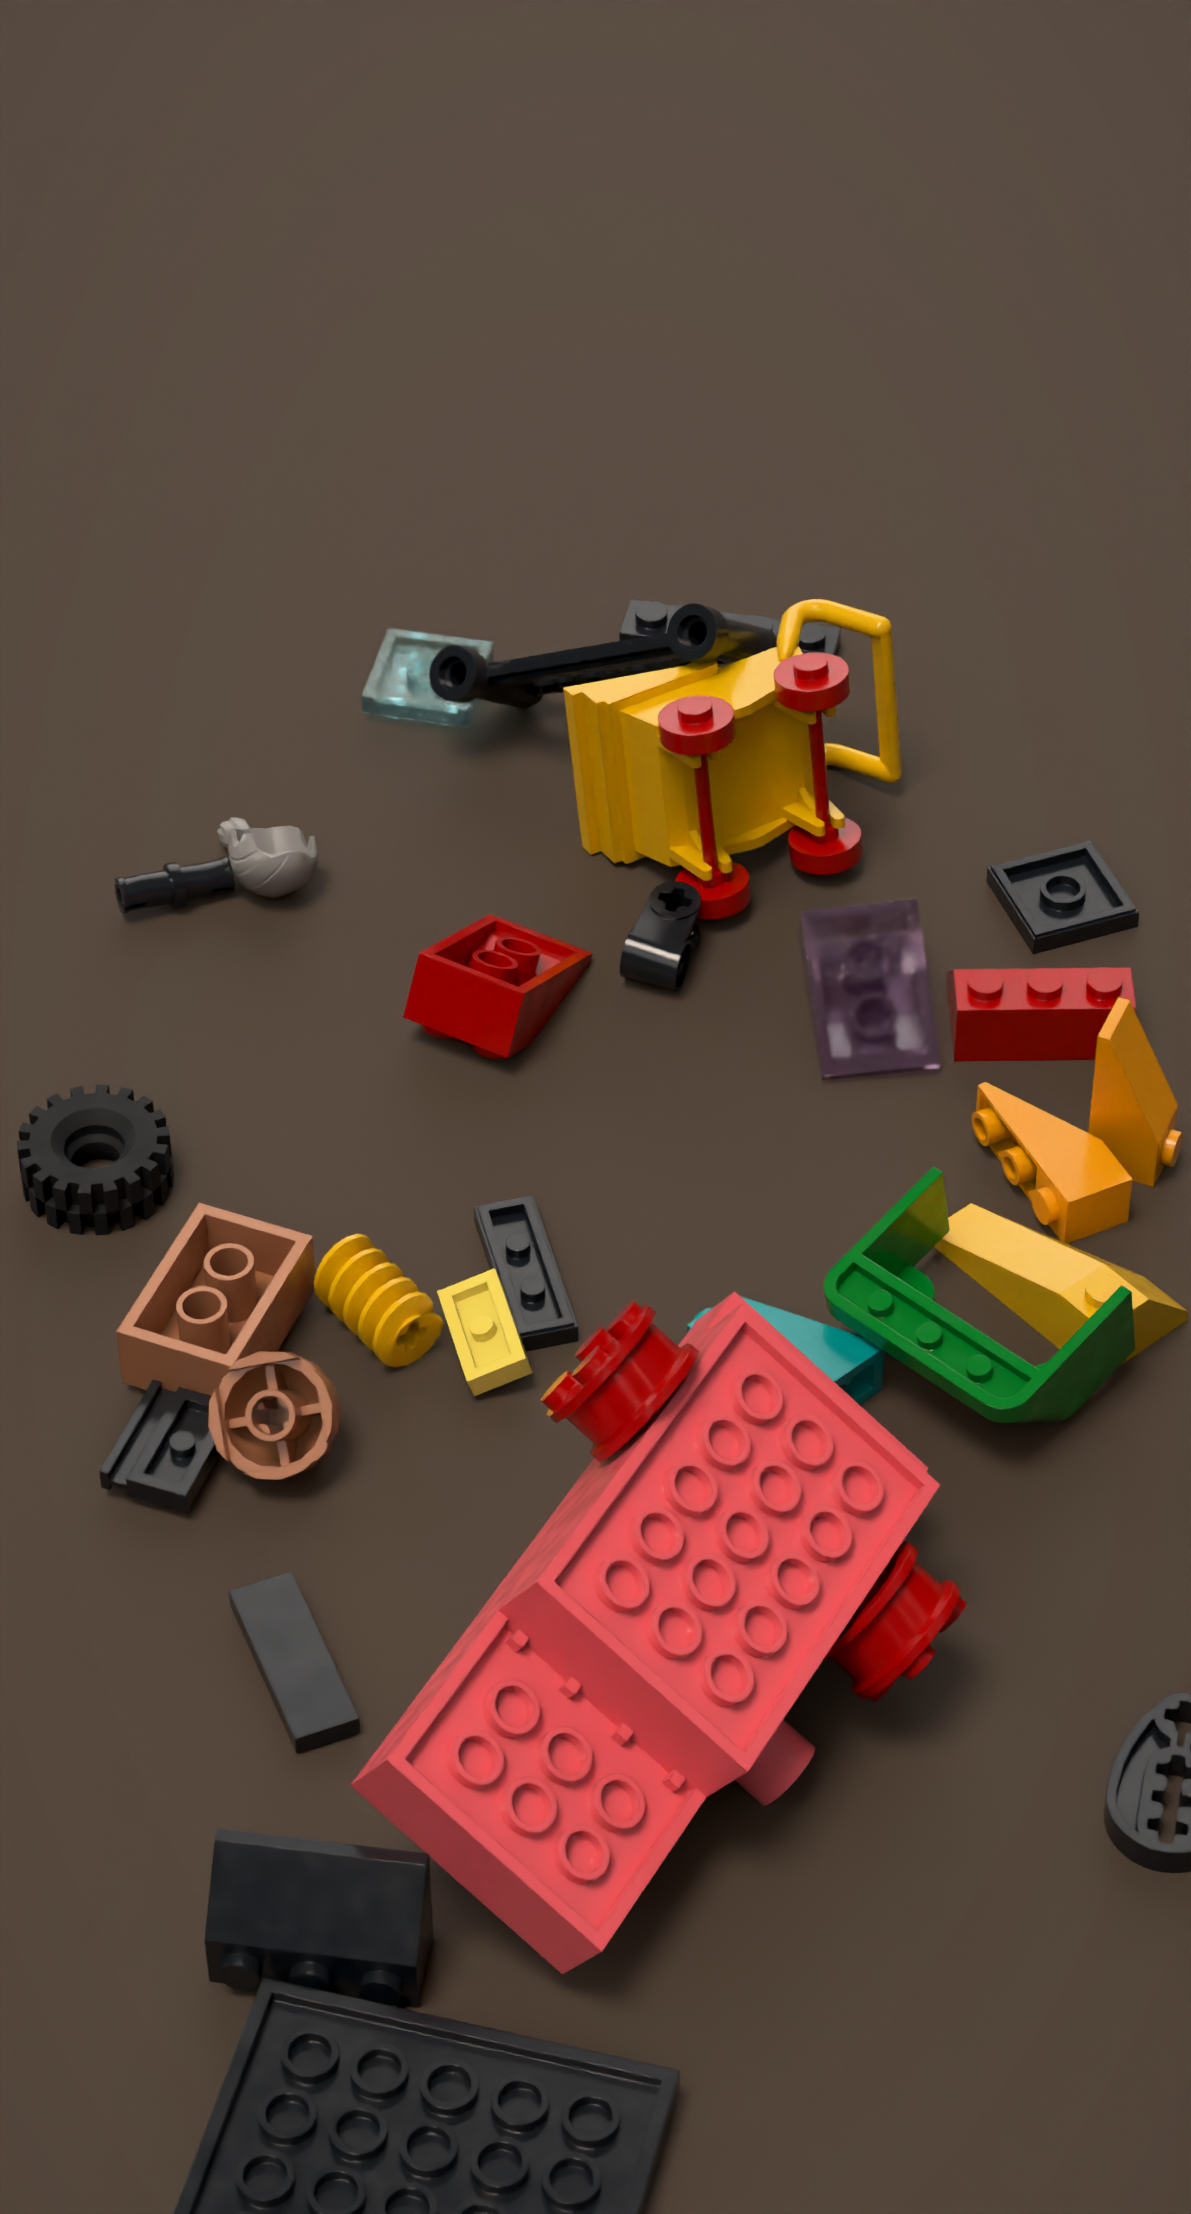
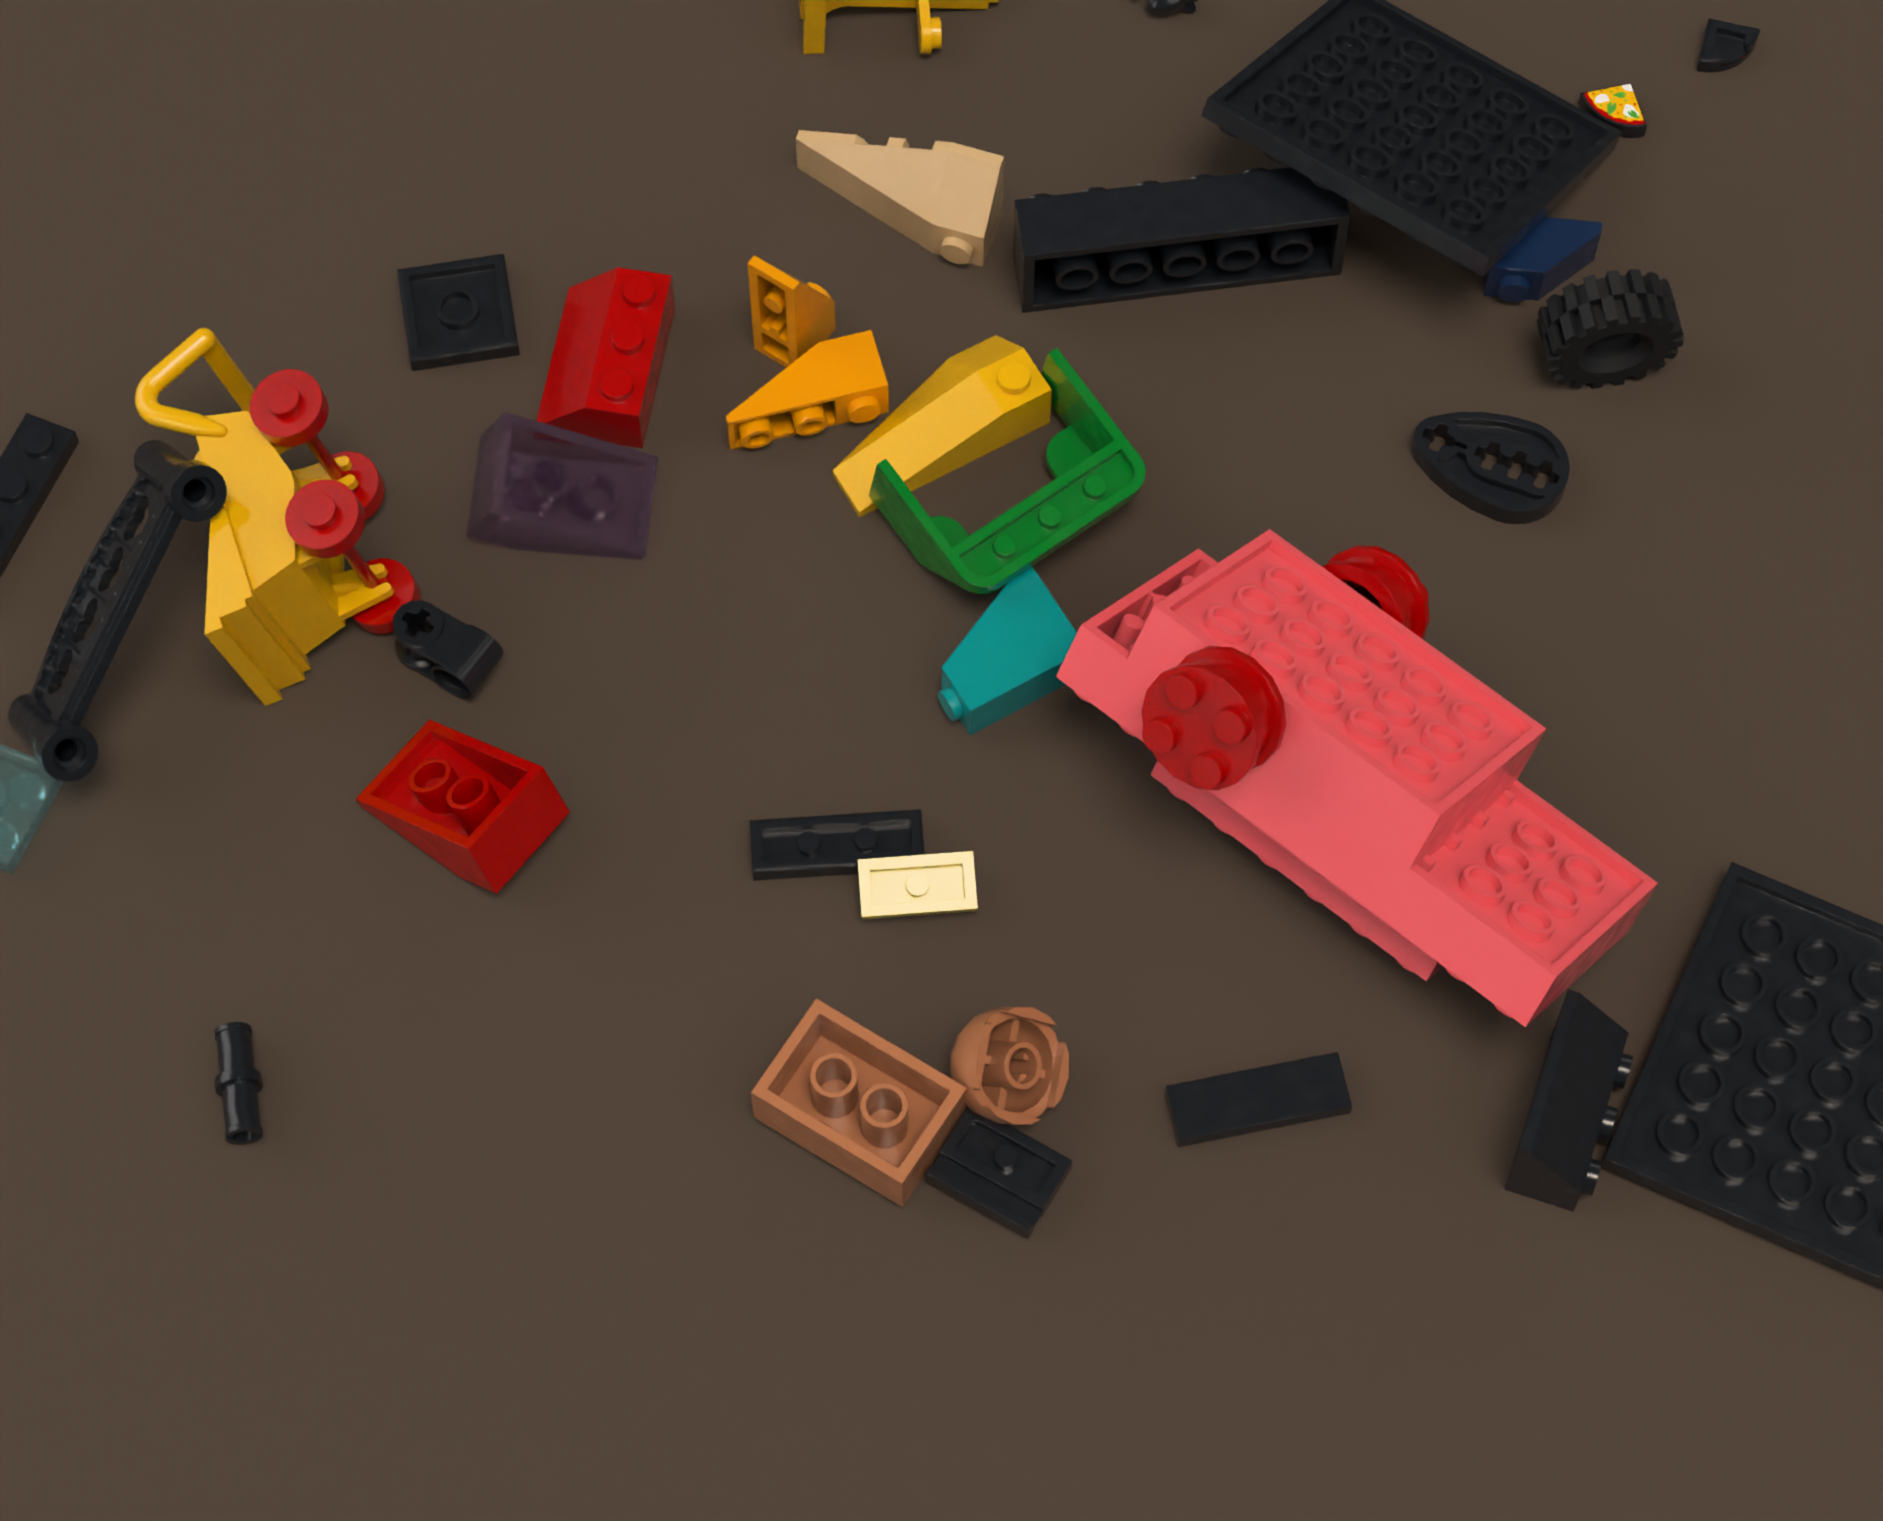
camera: 80 degrees left, 20 degrees up
black tyre [17,1084,174,1235] -> none
light grey hair [217,817,318,899] -> none
yellow piece [314,1233,444,1368] -> none

